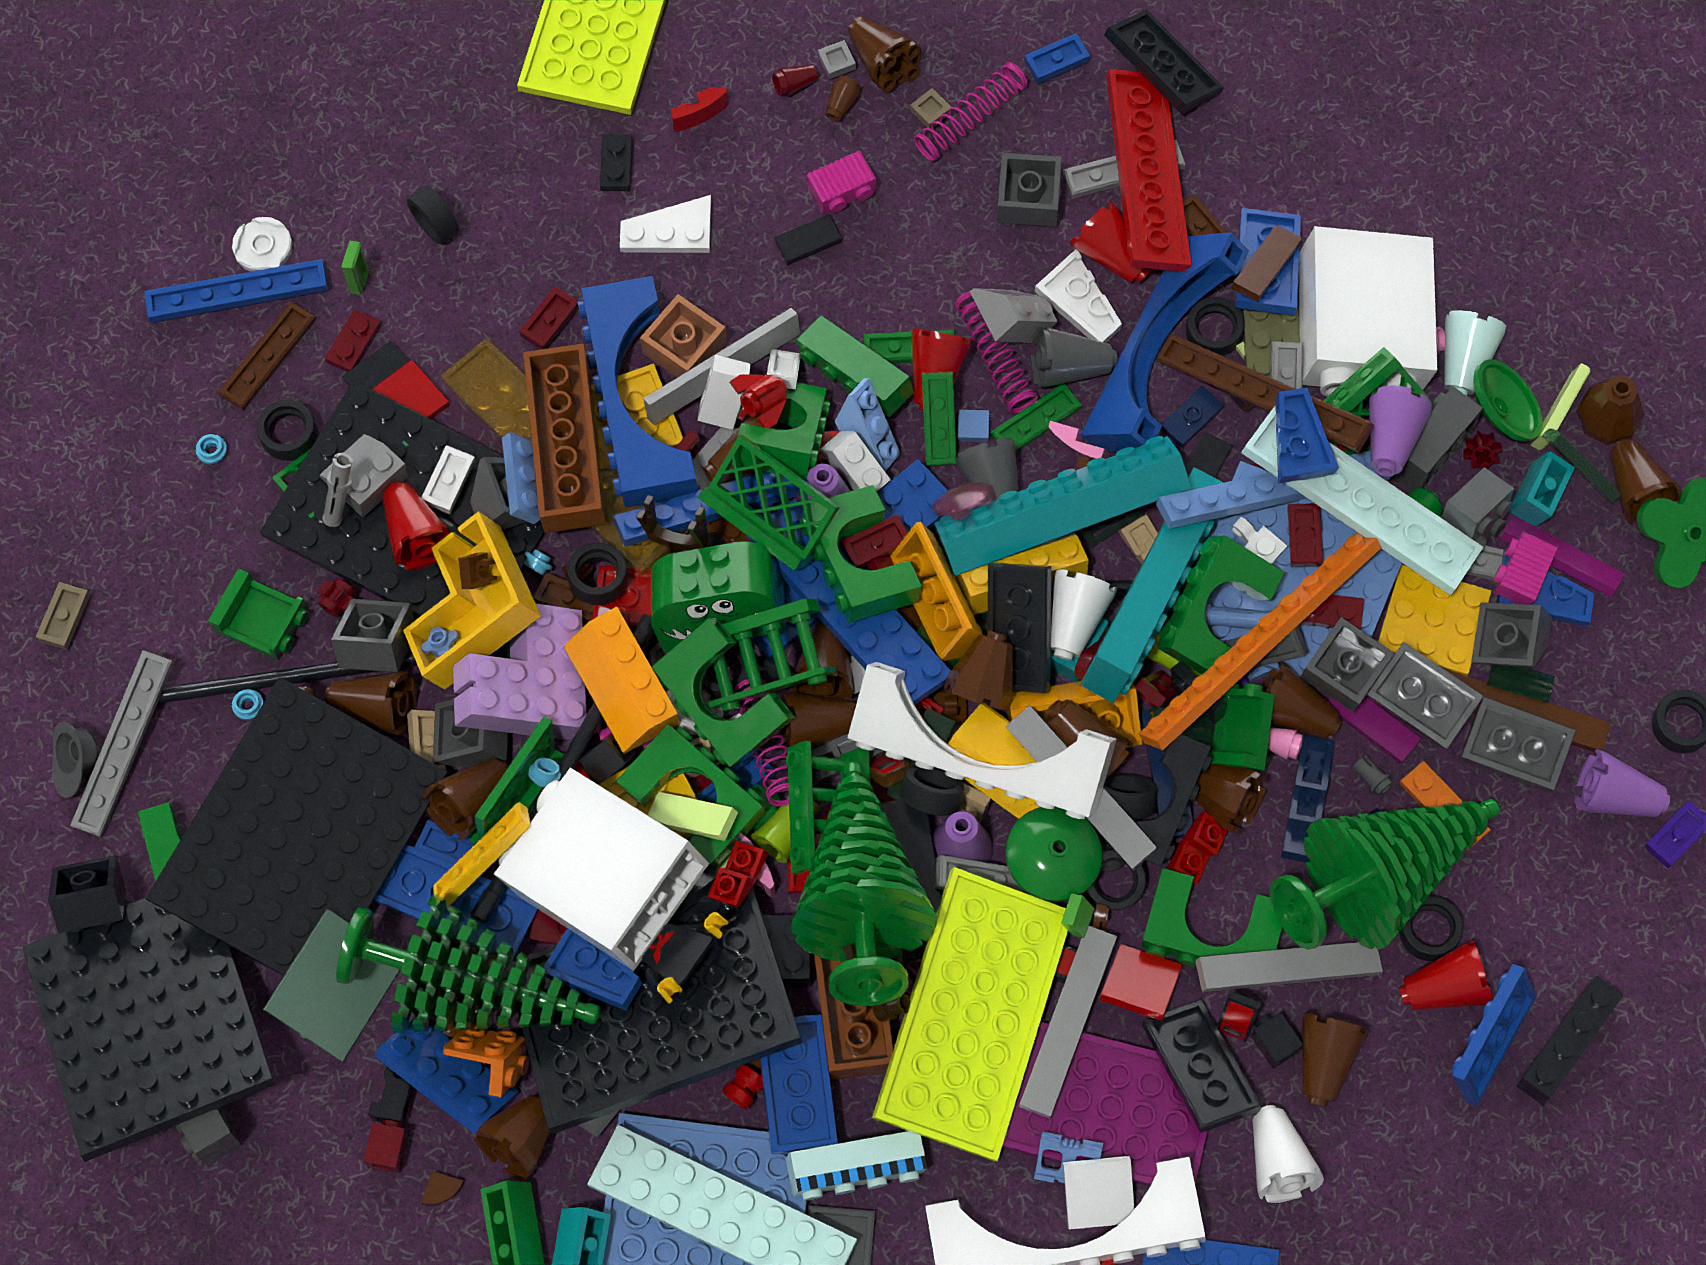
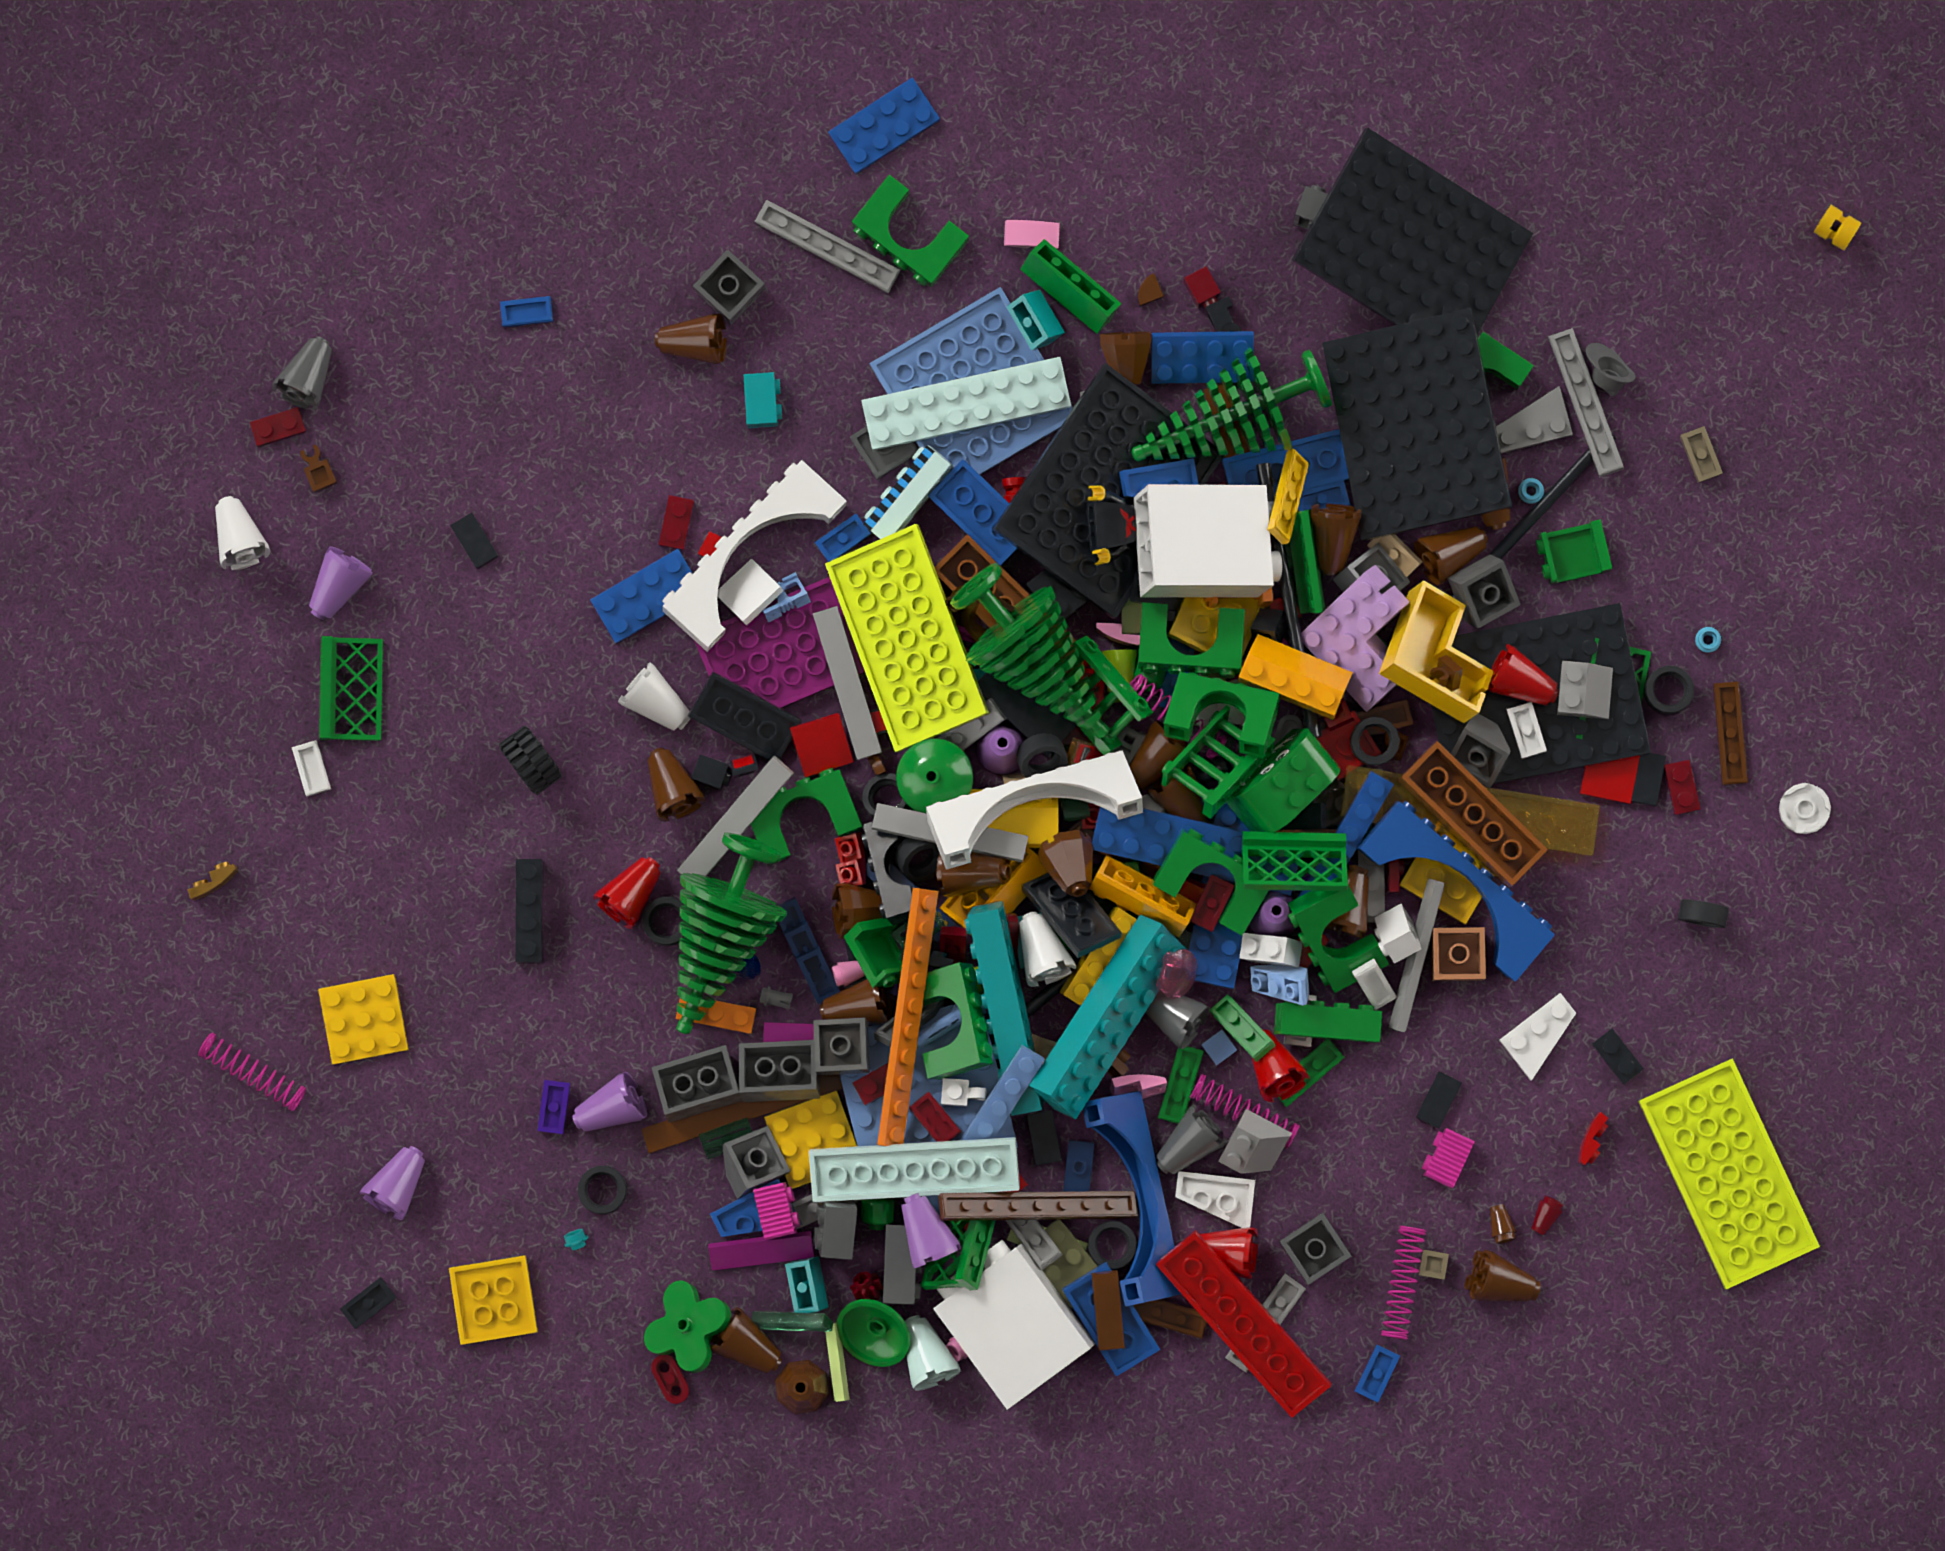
camera: 140 degrees right, 15 degrees up
black brick [48,855,126,933] -> none
blue plate [144,259,328,323] -> none
sand green piece [263,909,400,1062] -> none
dark red gear [317,578,355,617] -> none
light grey pin [322,452,353,527] -> none
bright green tile [341,240,370,295] -> none
medium blue plate [422,626,458,658] -> none
orange bracket [443,1024,529,1098] -> none
medium blue plate [502,432,540,524] -> none
dark red plate [519,286,579,350] -> none
medium azure plate [523,549,553,576] -> none
medium azure plate [528,758,561,787] -> none
dark brown piece [636,495,709,554] -> none
yellowish green tile [647,792,738,841] -> none
red slope [708,841,768,907] -> none
red brick [729,374,787,428] -> none
light grey plate [818,40,856,79] -> none
bright green tile [1061,894,1094,938] -> none
black tile [1104,10,1224,114] -> none
blue wing [1275,388,1339,483] -> none
blue plate [1452,964,1537,1106] -> none
none -> black tyre [499,726,562,795]
none -> blue plate [815,513,871,562]
none -> light grey wing [1496,386,1573,454]

